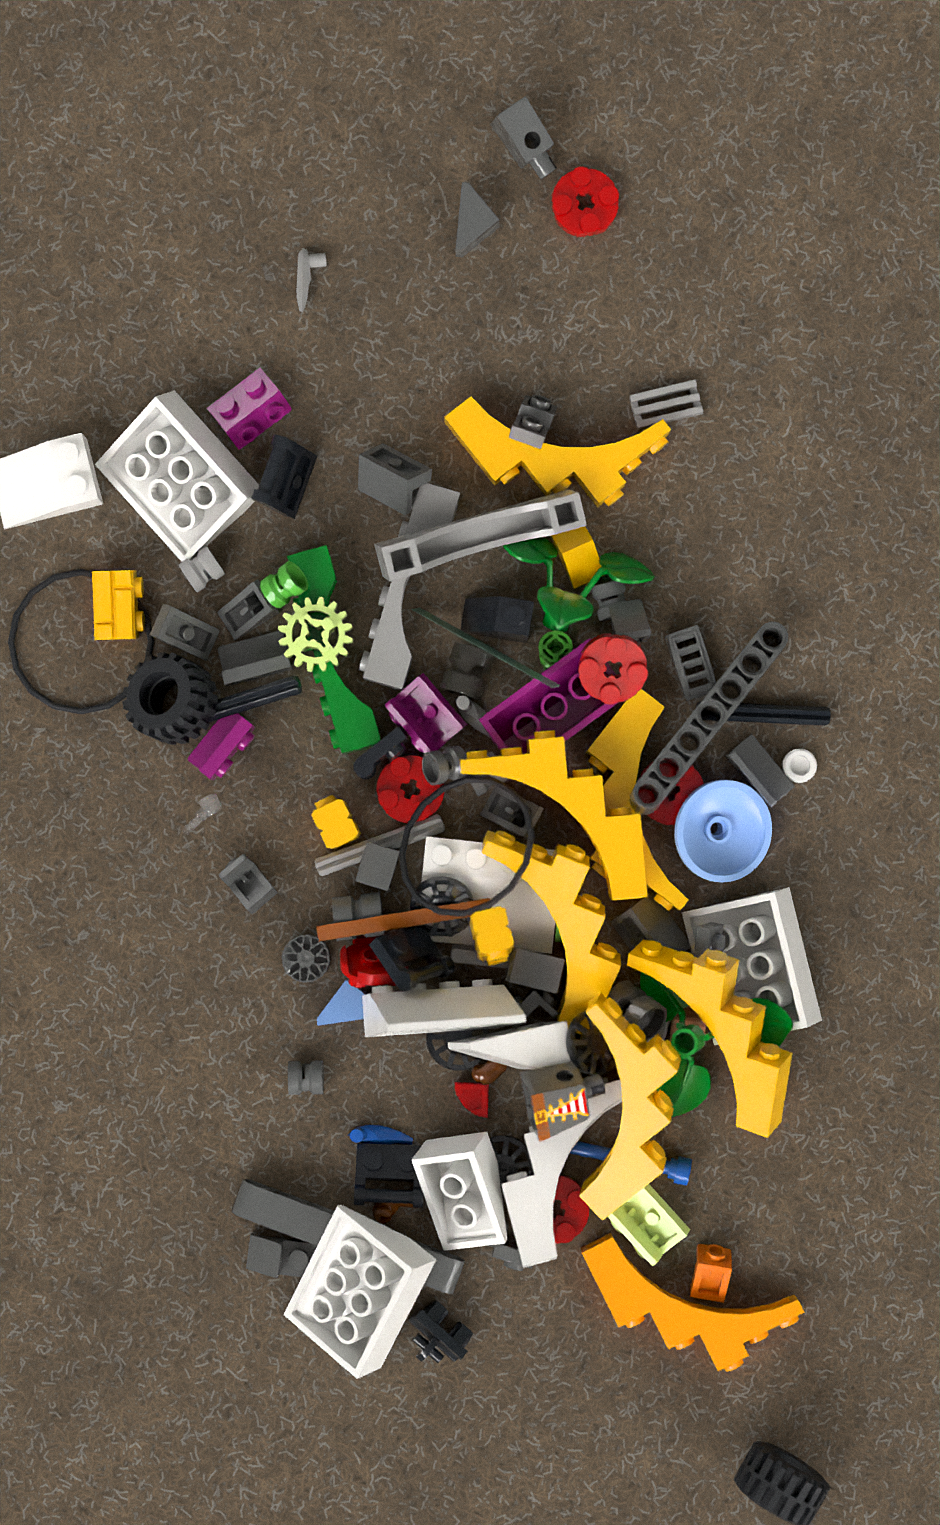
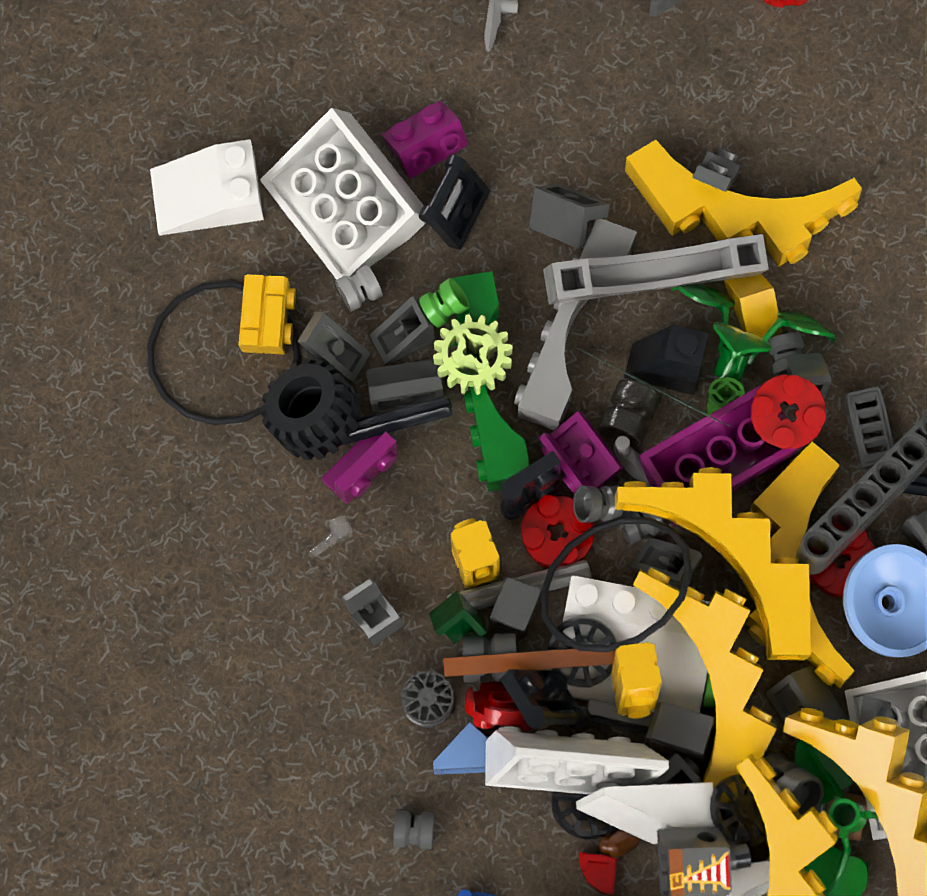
camera: 10 degrees right, 15 degrees down
light grey tile [629,380,703,430] -> none
none -> dark green panel [429,590,487,644]

